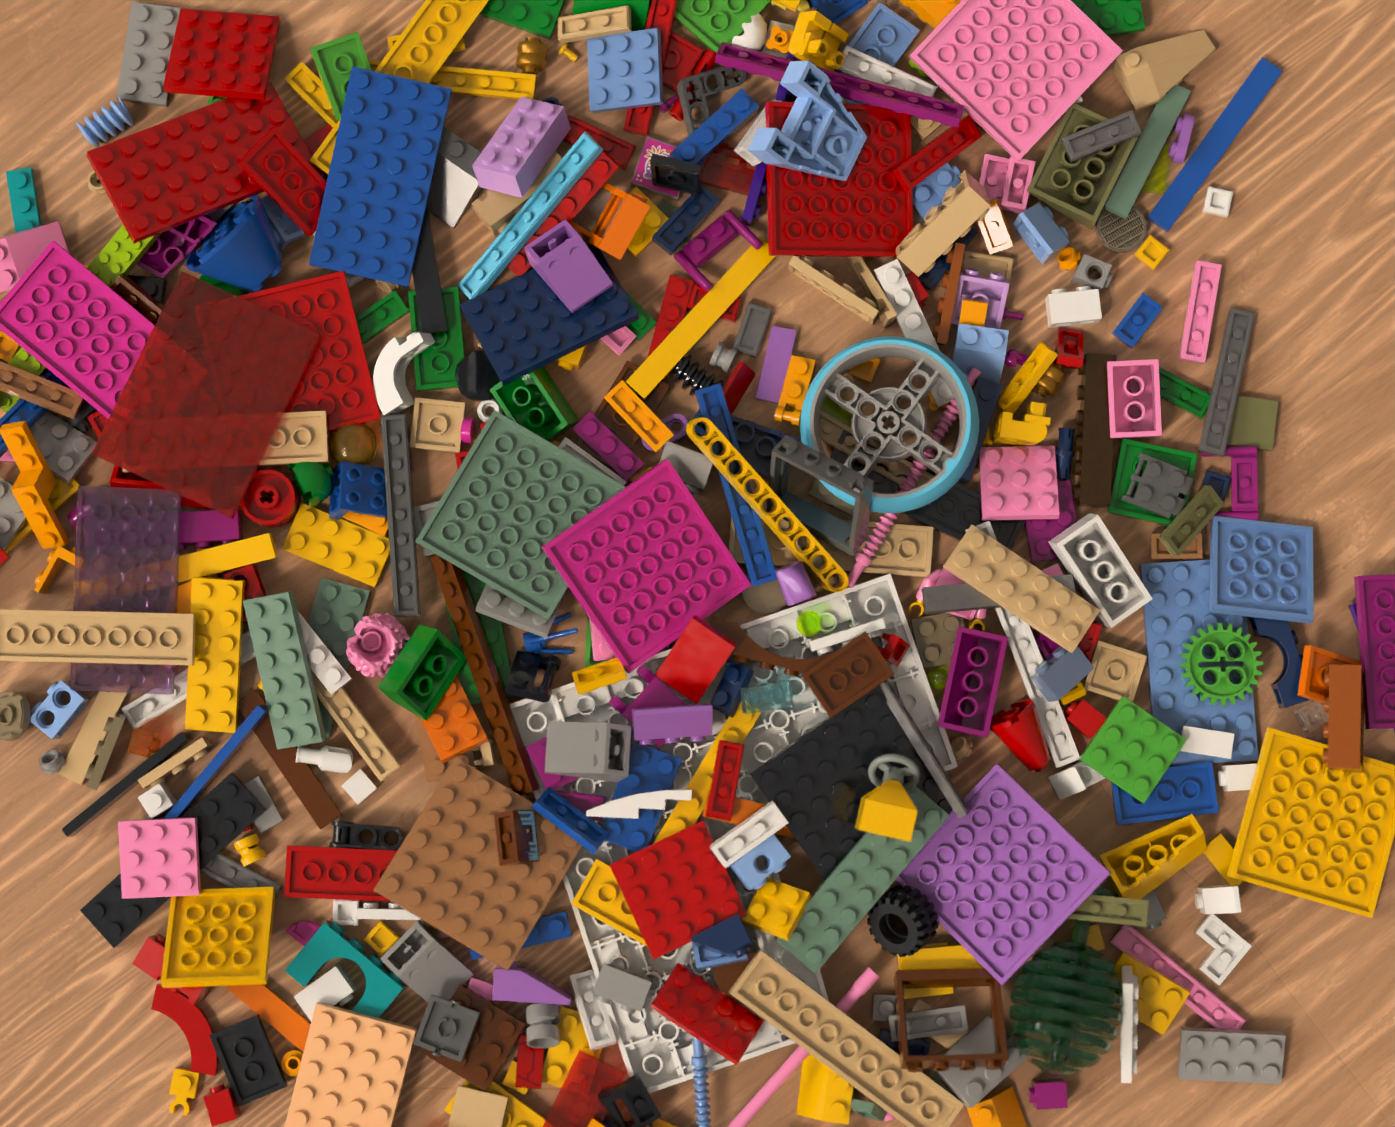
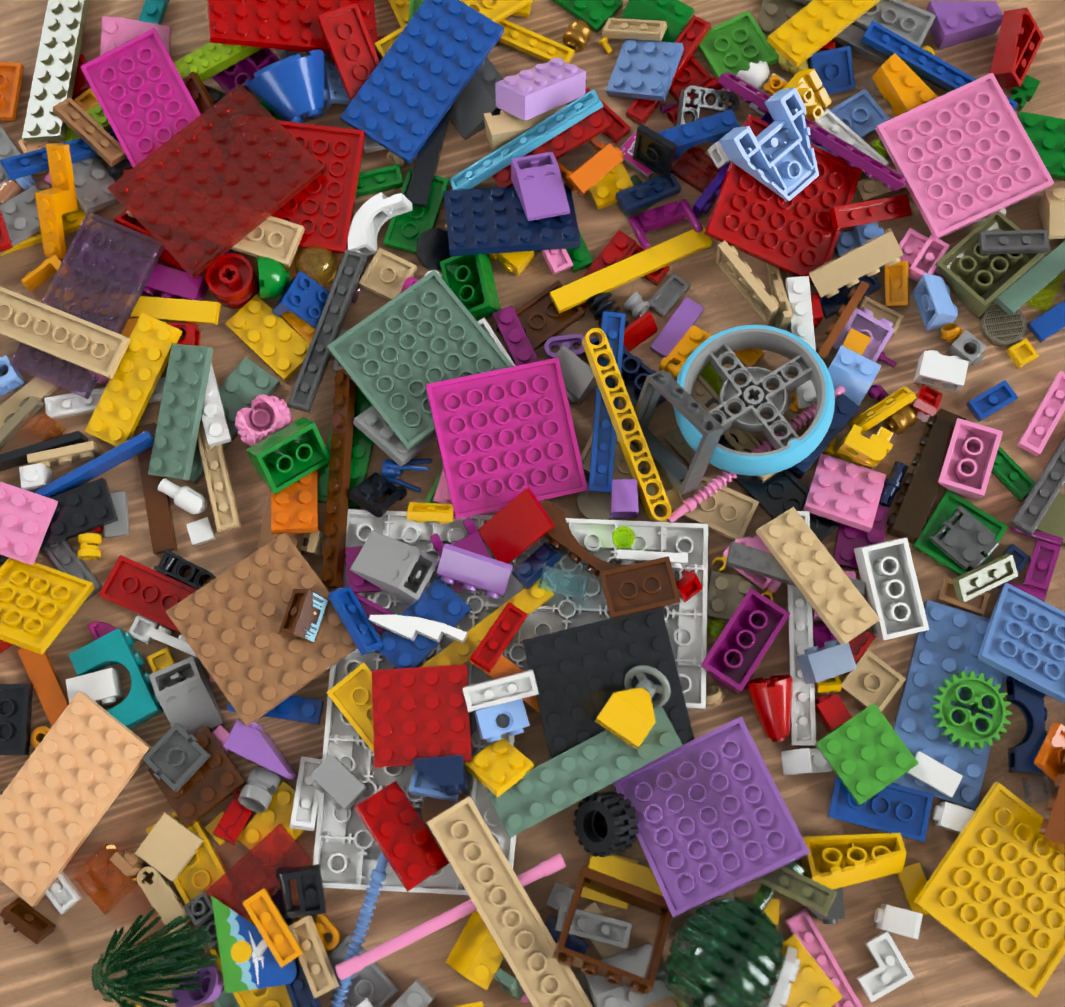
camera: 25 degrees right, 10 degrees down
light orange plate [604,380,674,453] -> none
flat silver tile [878,682,970,819] -> none

